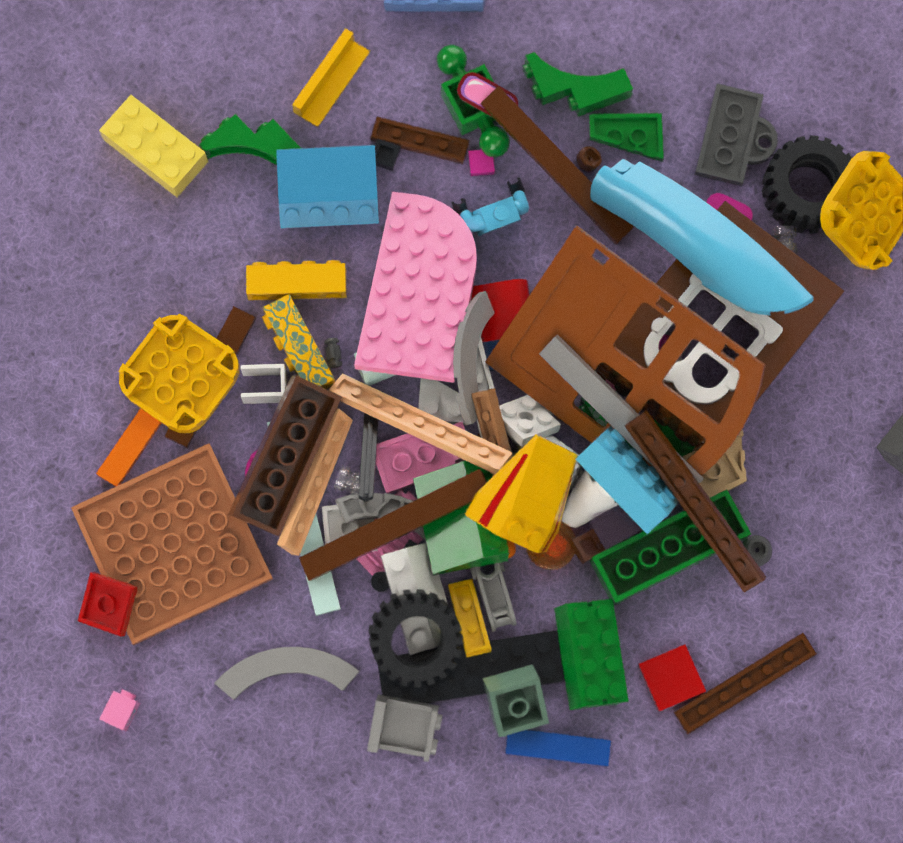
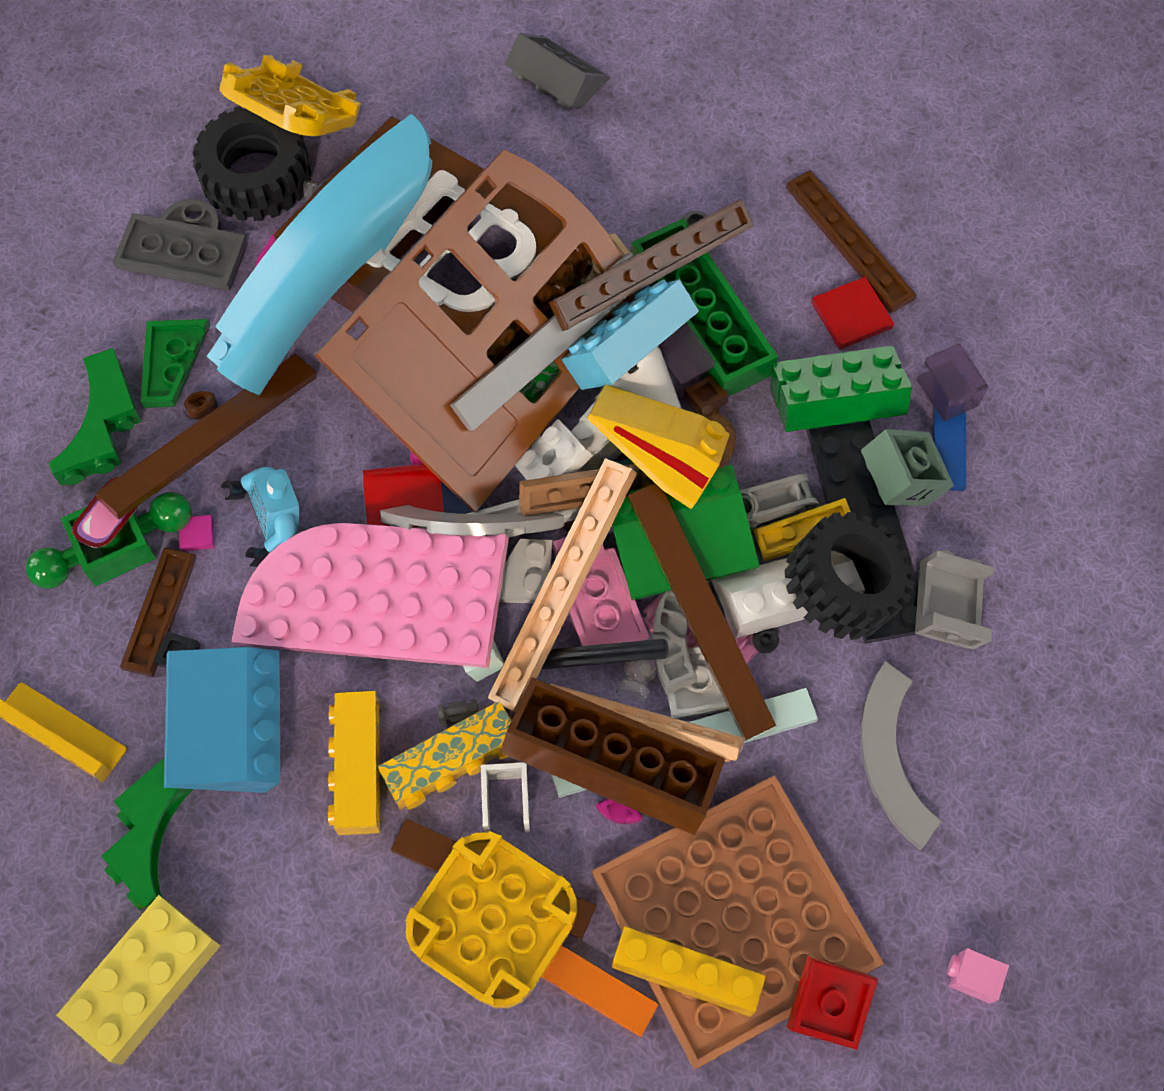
camera: 90 degrees left, 10 degrees down
none -> yellow brick [612,926,766,1017]
none -> clear purple piece [917,344,989,421]

